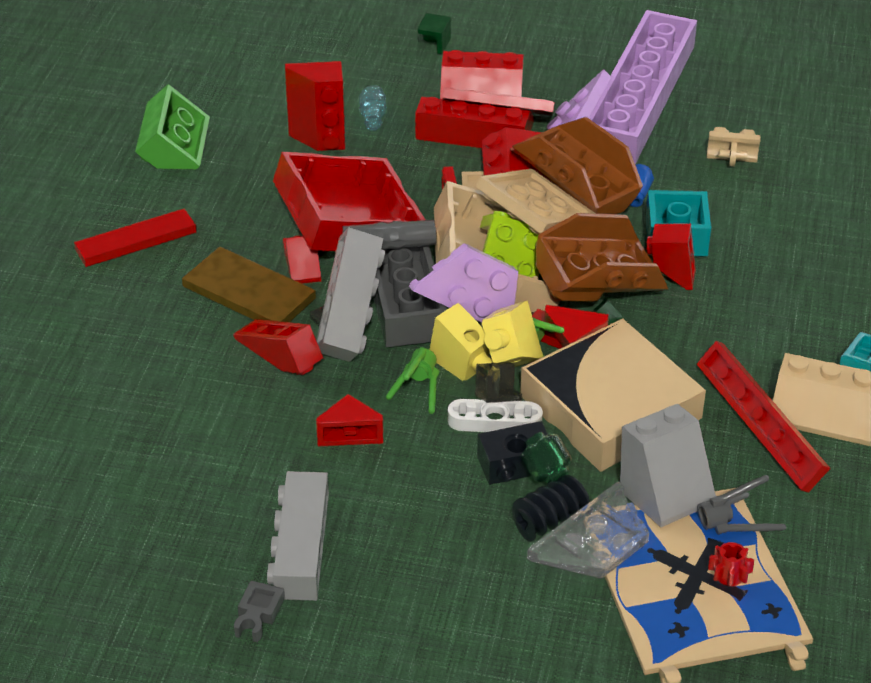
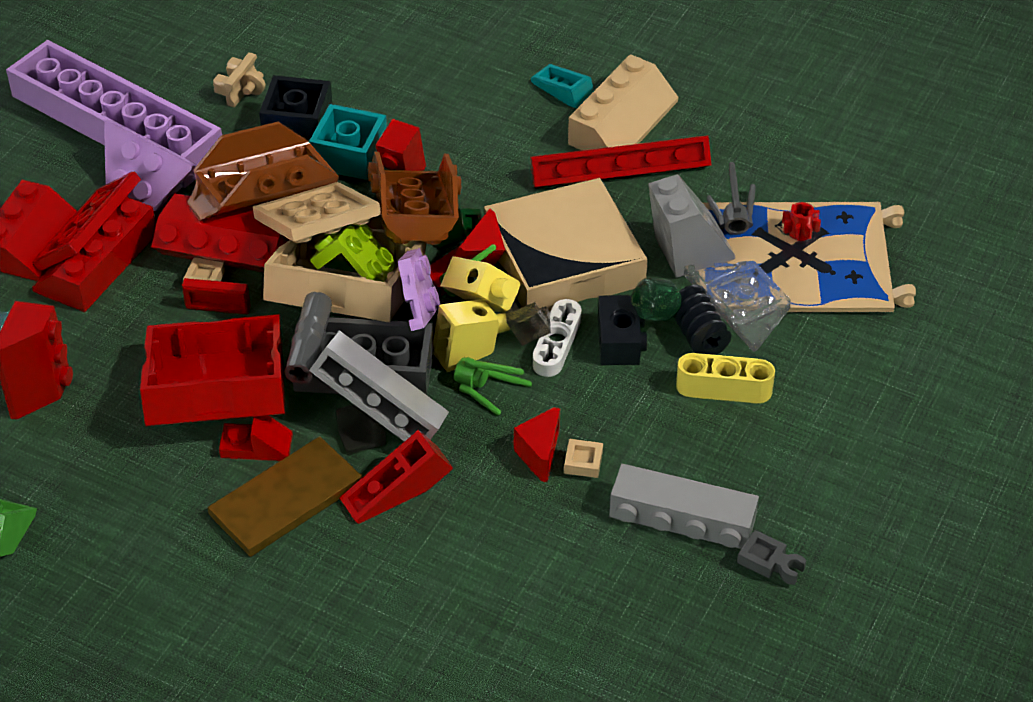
camera: 75 degrees left, 5 degrees up
red tile [74,208,196,267] -> none
none -> black brick [259,75,333,141]
none -> tan plate [564,439,603,478]
none -> light yellow beam [676,353,775,404]

